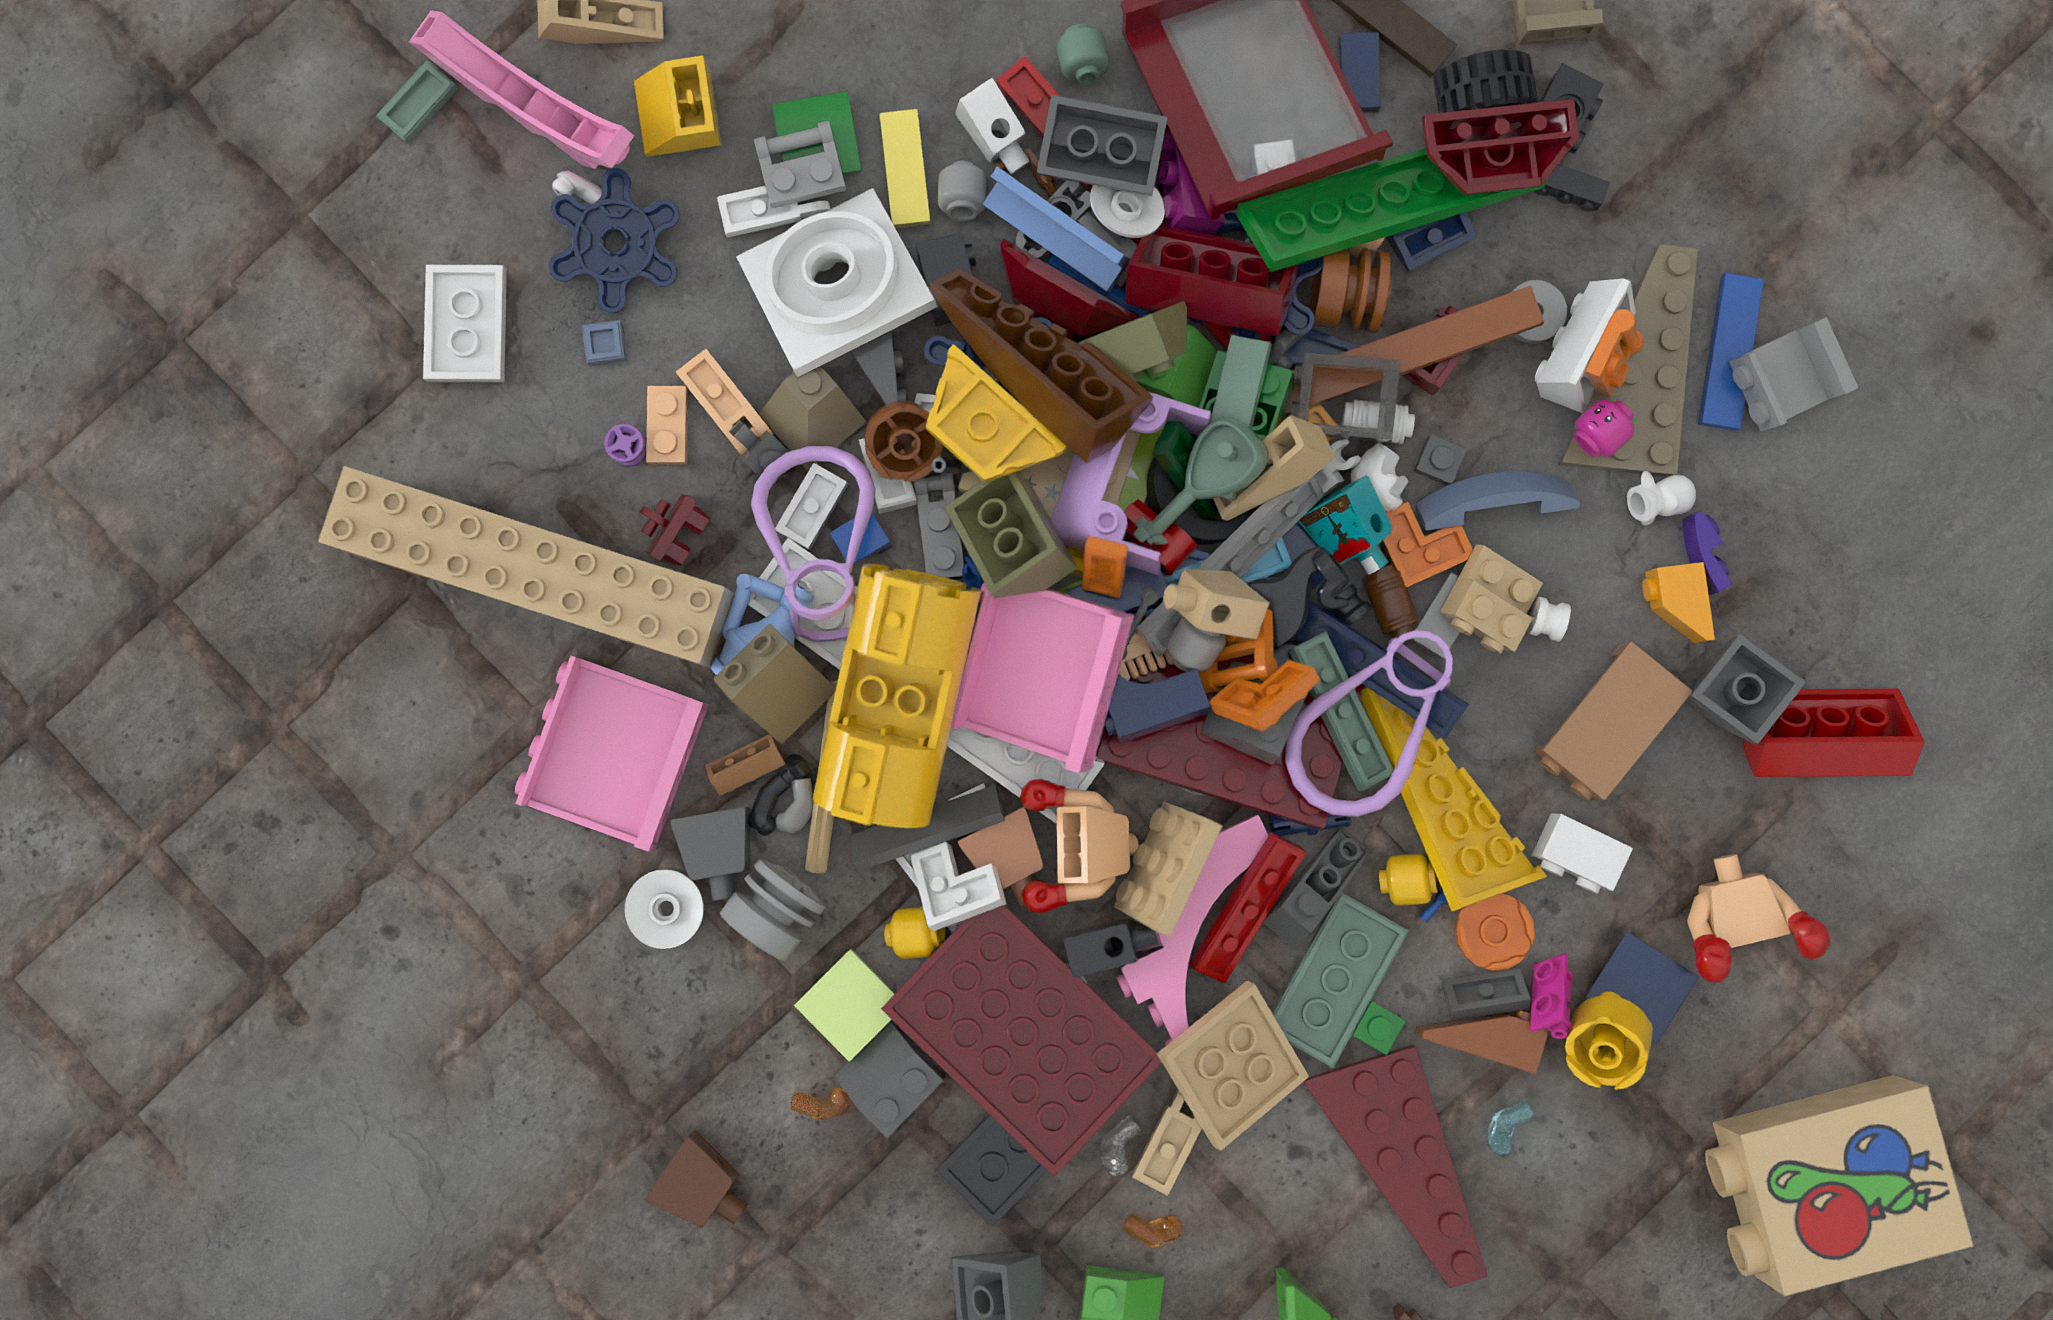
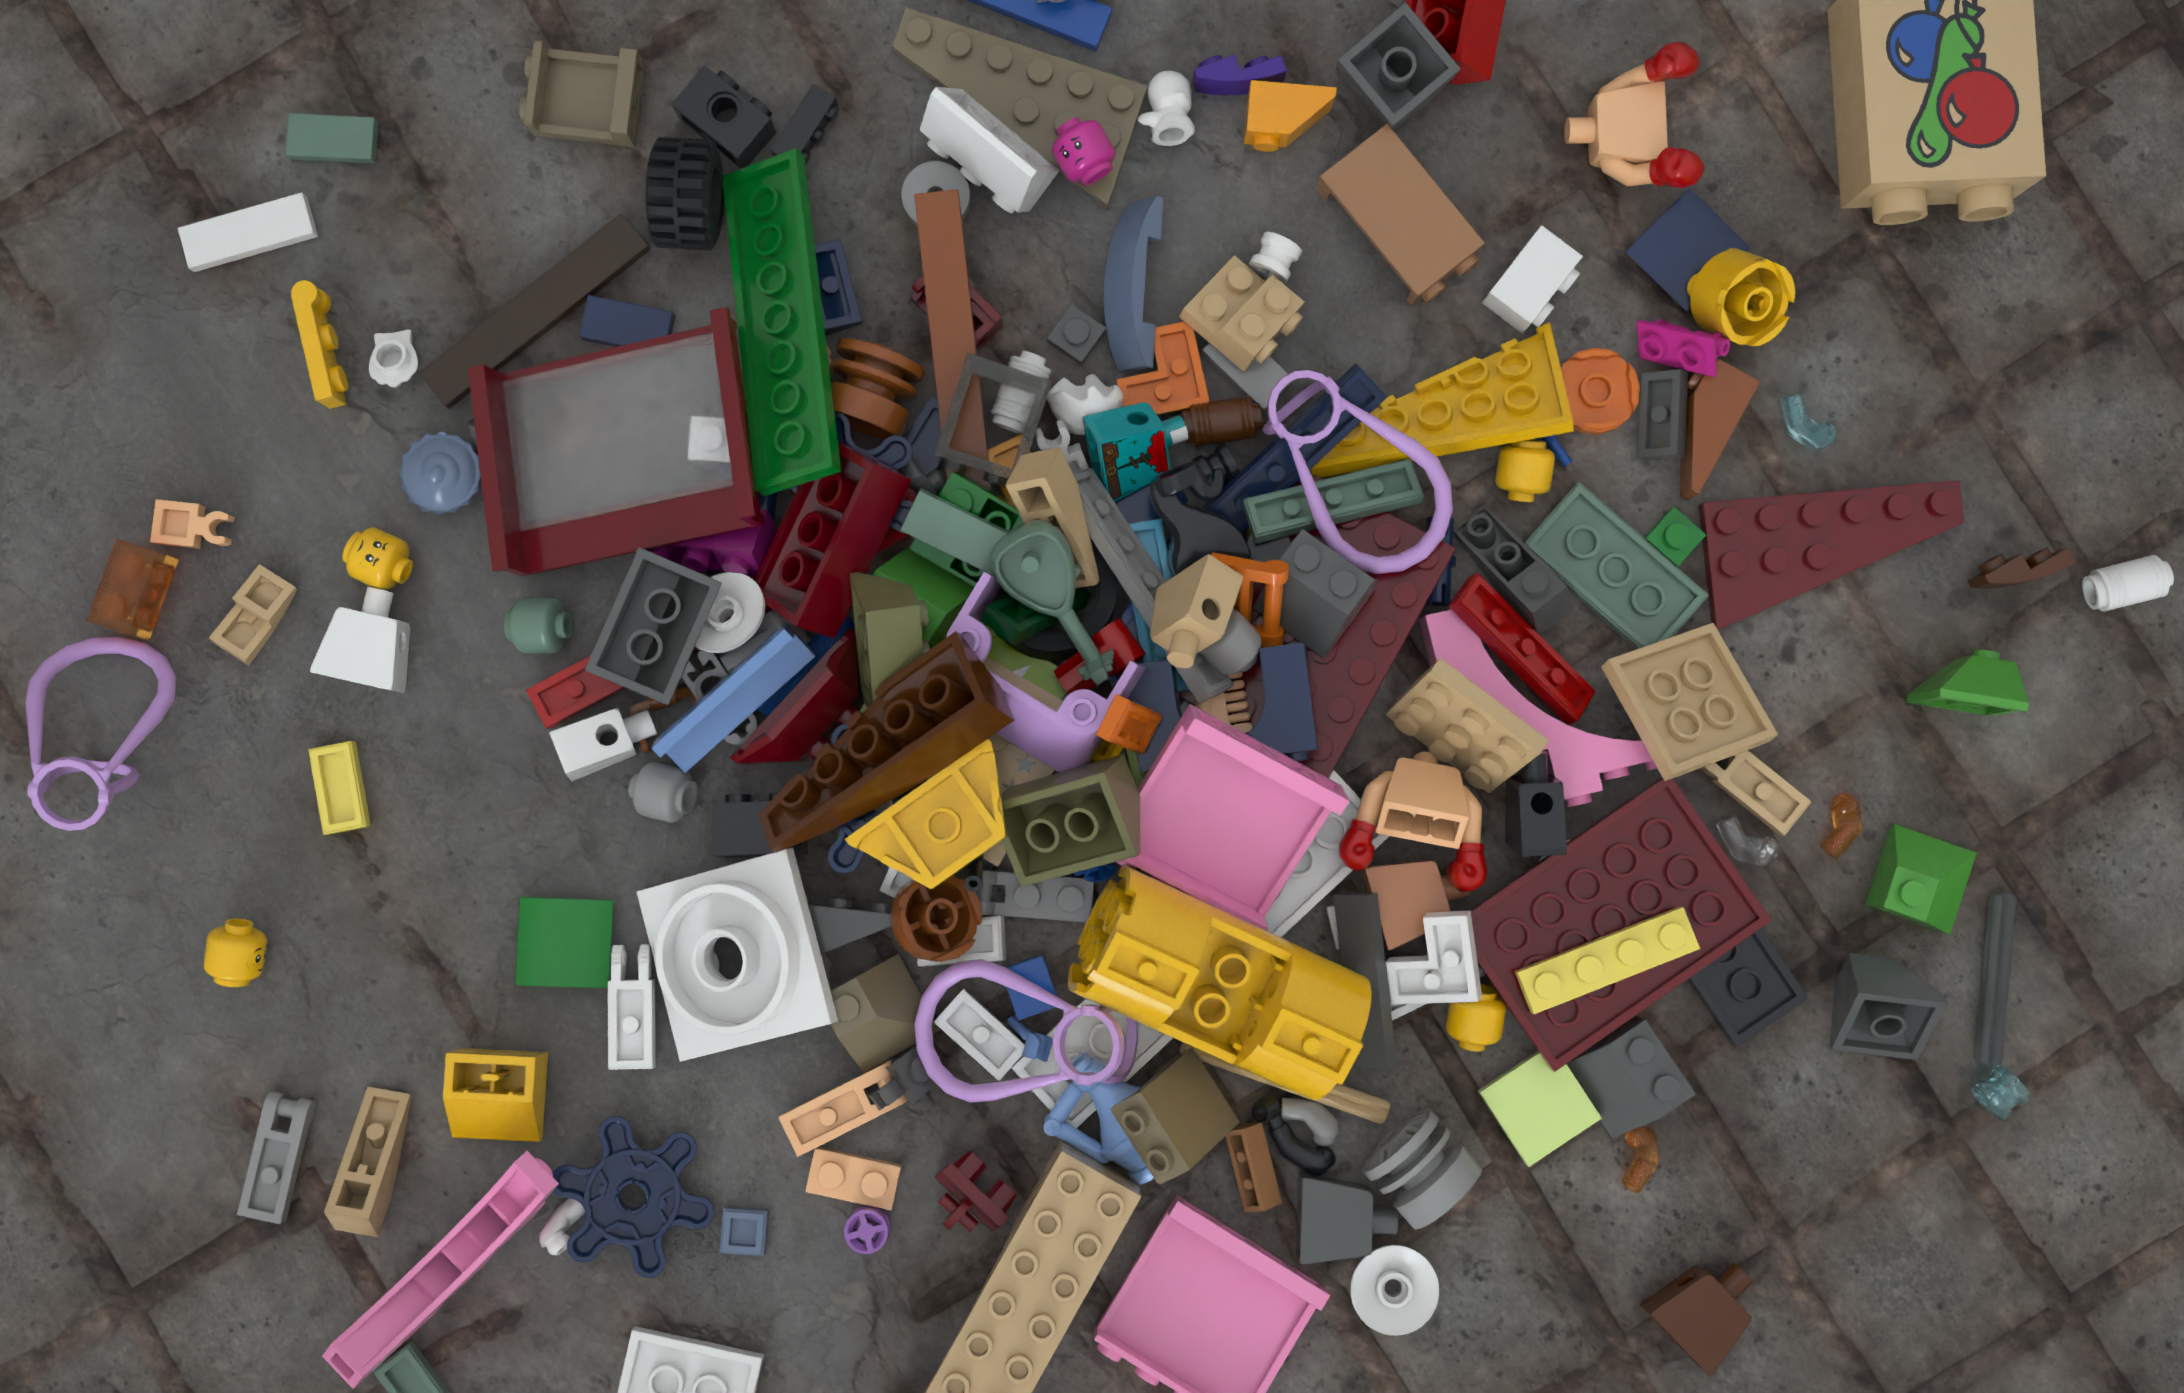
camera: 85 degrees left, 0 degrees up
light grey plate [754,120,846,208] -> none
light yellow tile [879,109,931,228] -> none
dark grey hinge [1122,588,1158,659] -> none
orange plate [1209,660,1320,732] -> none
dark red wedge [1422,99,1579,195] -> none
orange plate [1585,309,1644,397] -> none
none -> medium blue hand [1007,1016,1053,1062]
none -> light yellow plate [1514,907,1700,1014]

